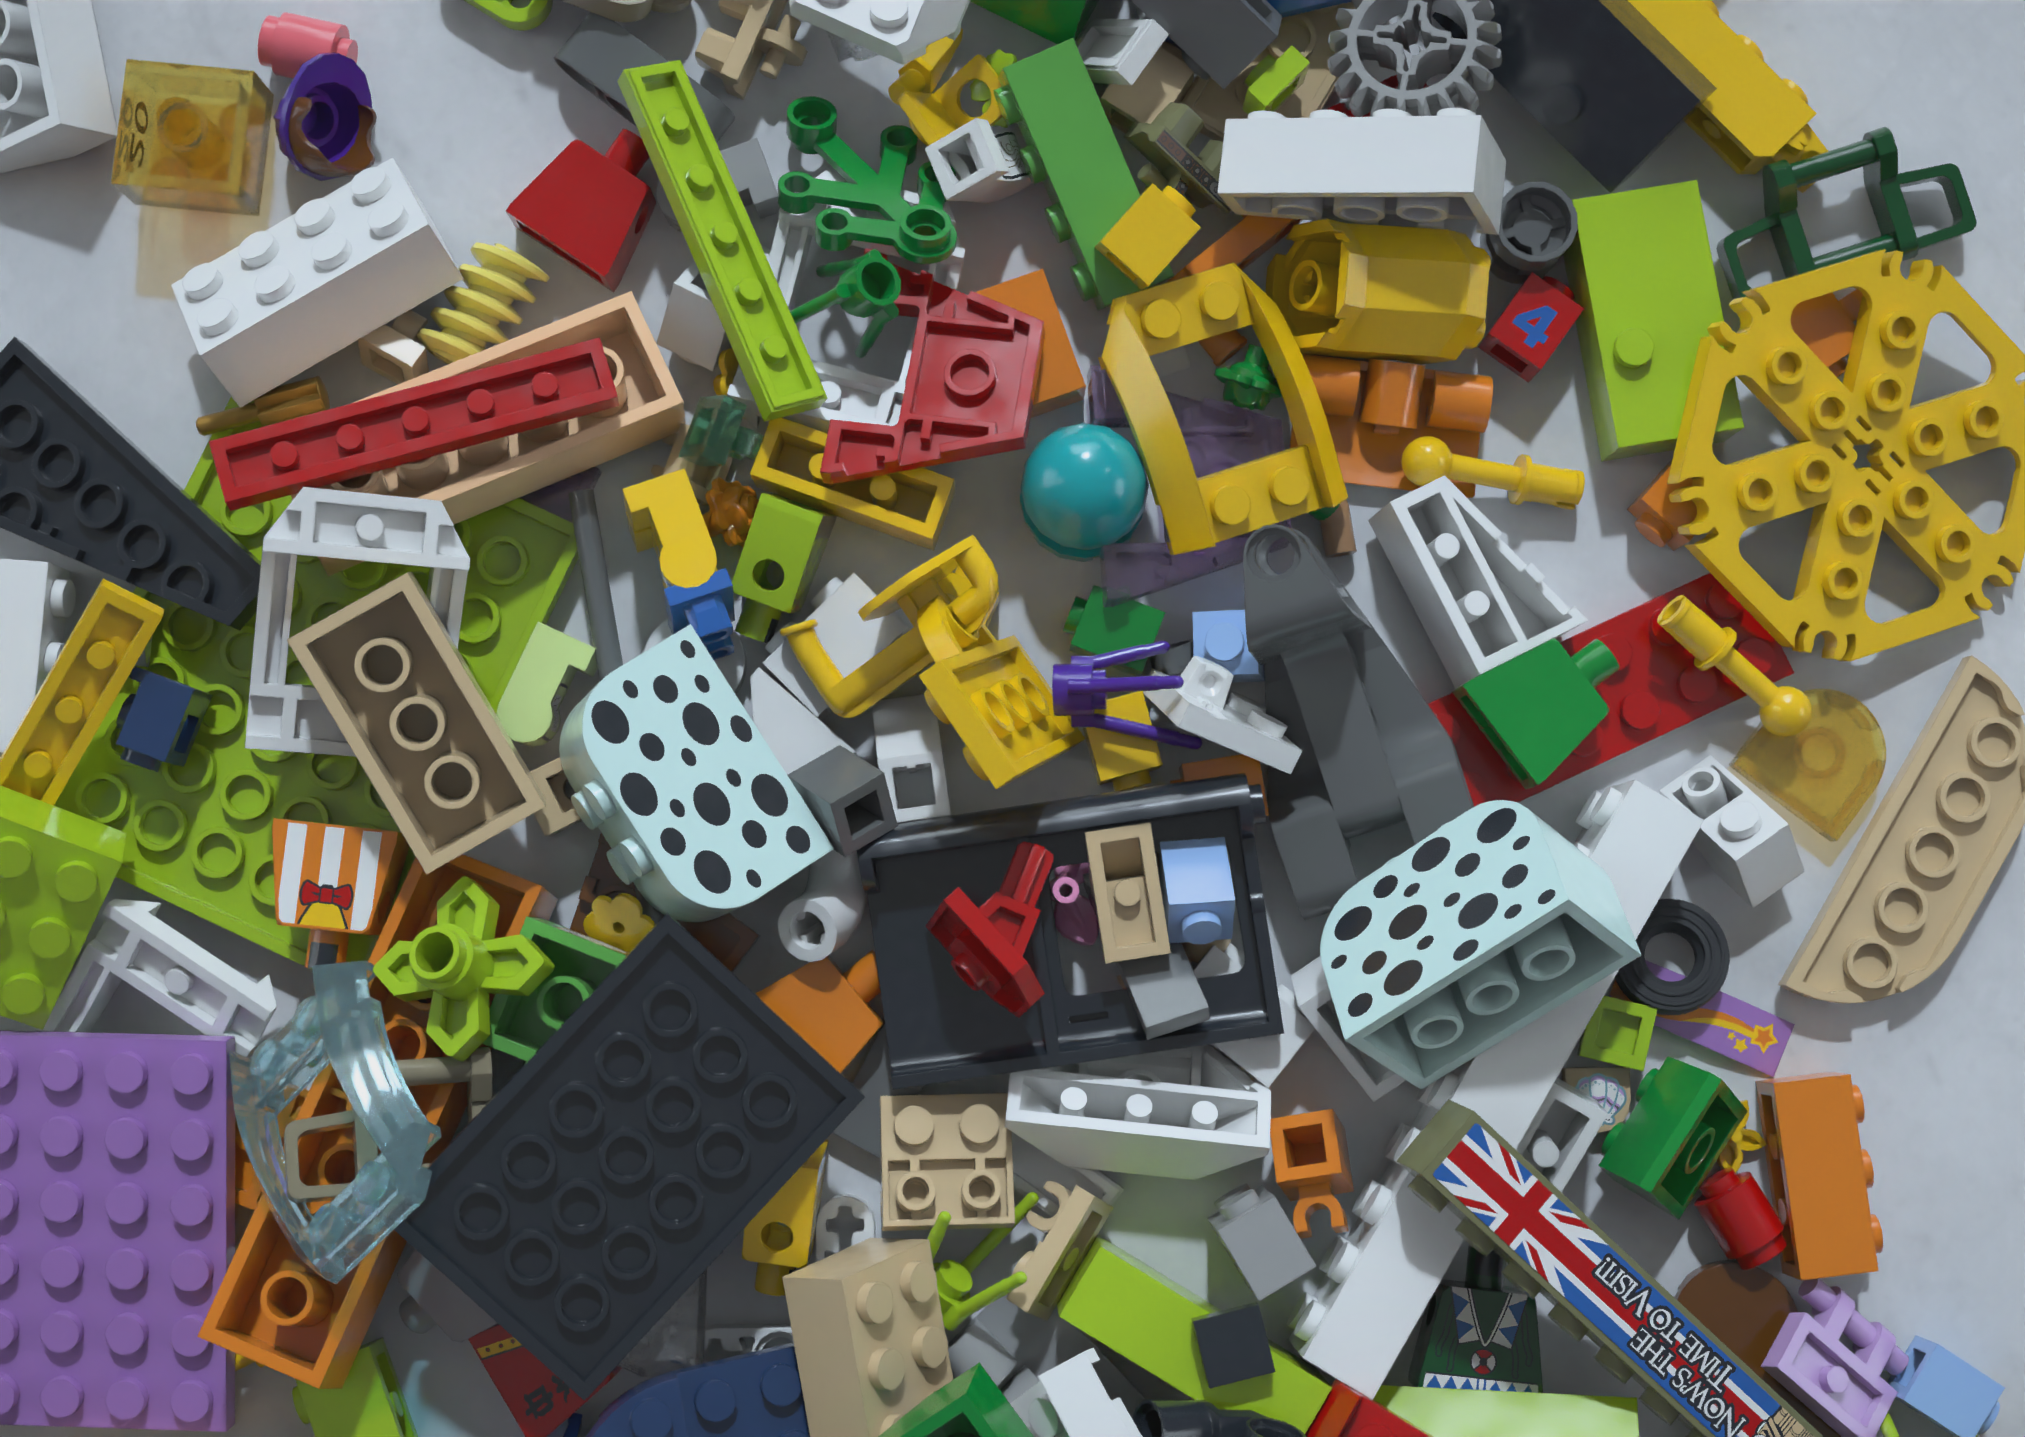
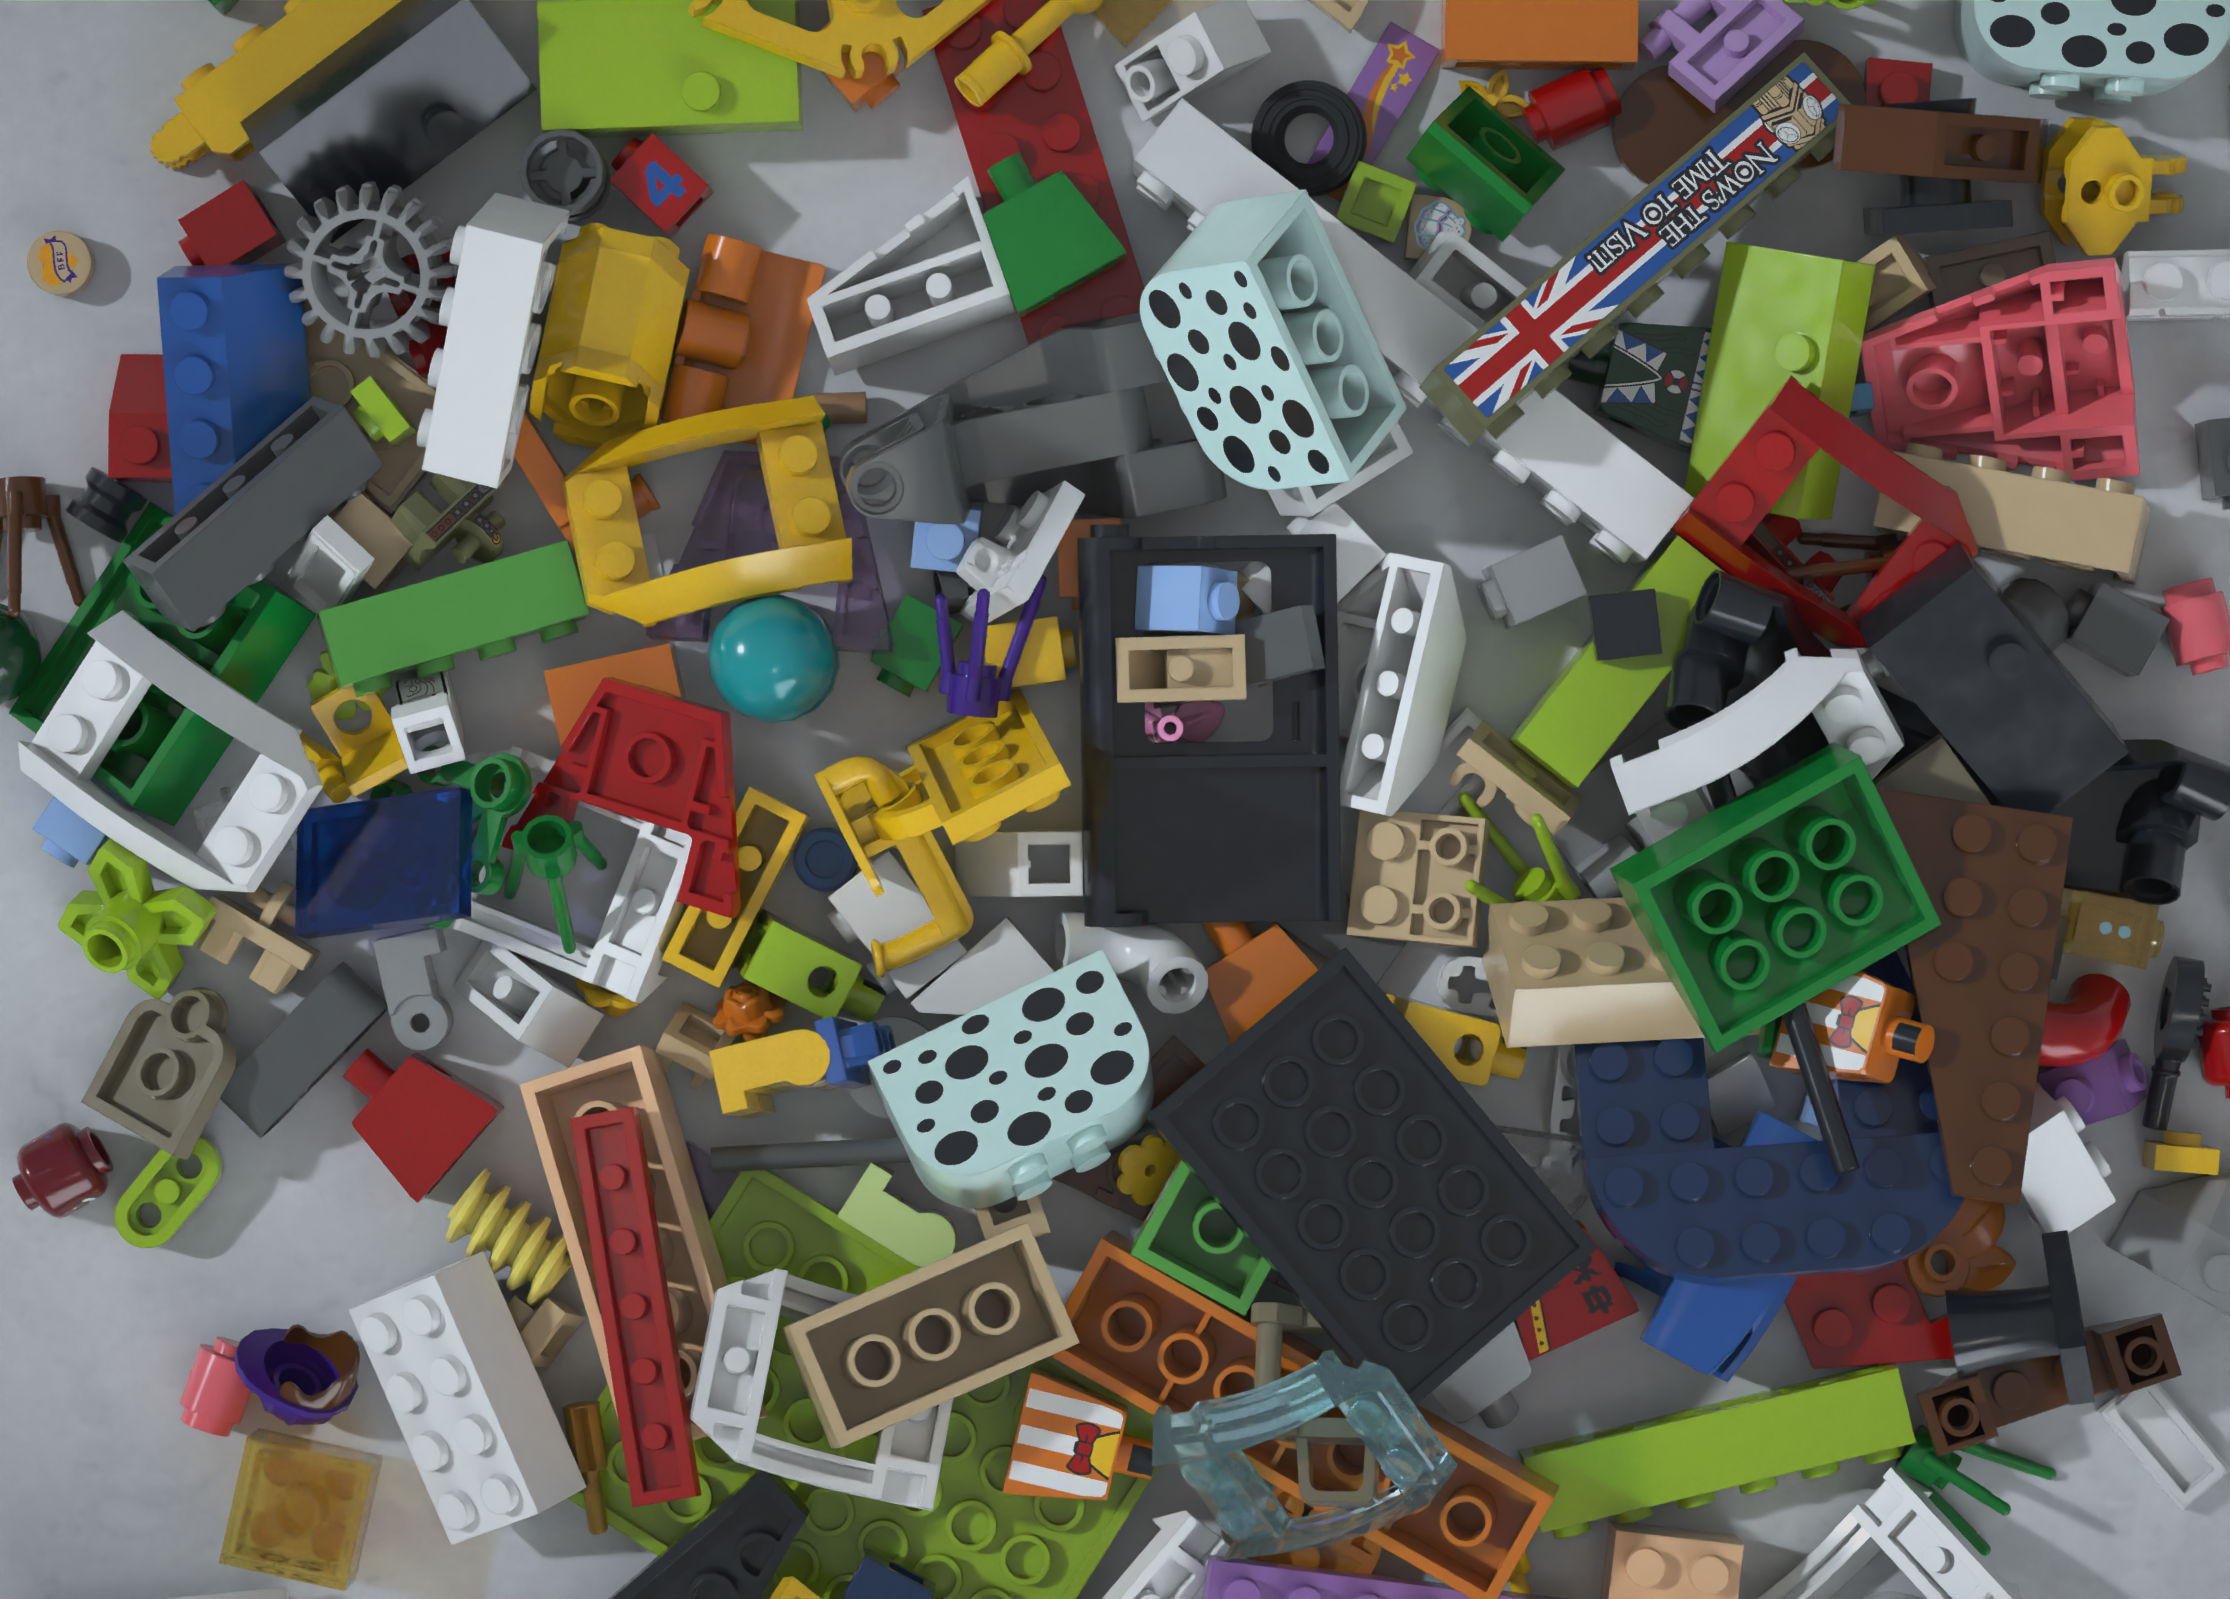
camera: 80 degrees left, 5 degrees up
lime plant [373,876,554,1062] -> none
lime tile [617,60,828,422] -> none
clear green tile [678,395,764,466] -> none
dark grey brick [788,745,898,857] -> none
red piece [925,842,1054,1018] -> none
yellow brick [1095,183,1201,290] -> none
green plant [1214,344,1282,411] -> none
orange brick [1270,1109,1354,1239] -> none
yellow pin [1401,436,1585,510] -> none
none -> clear blue tile [295,786,472,939]
none -> blue tile [793,828,858,891]

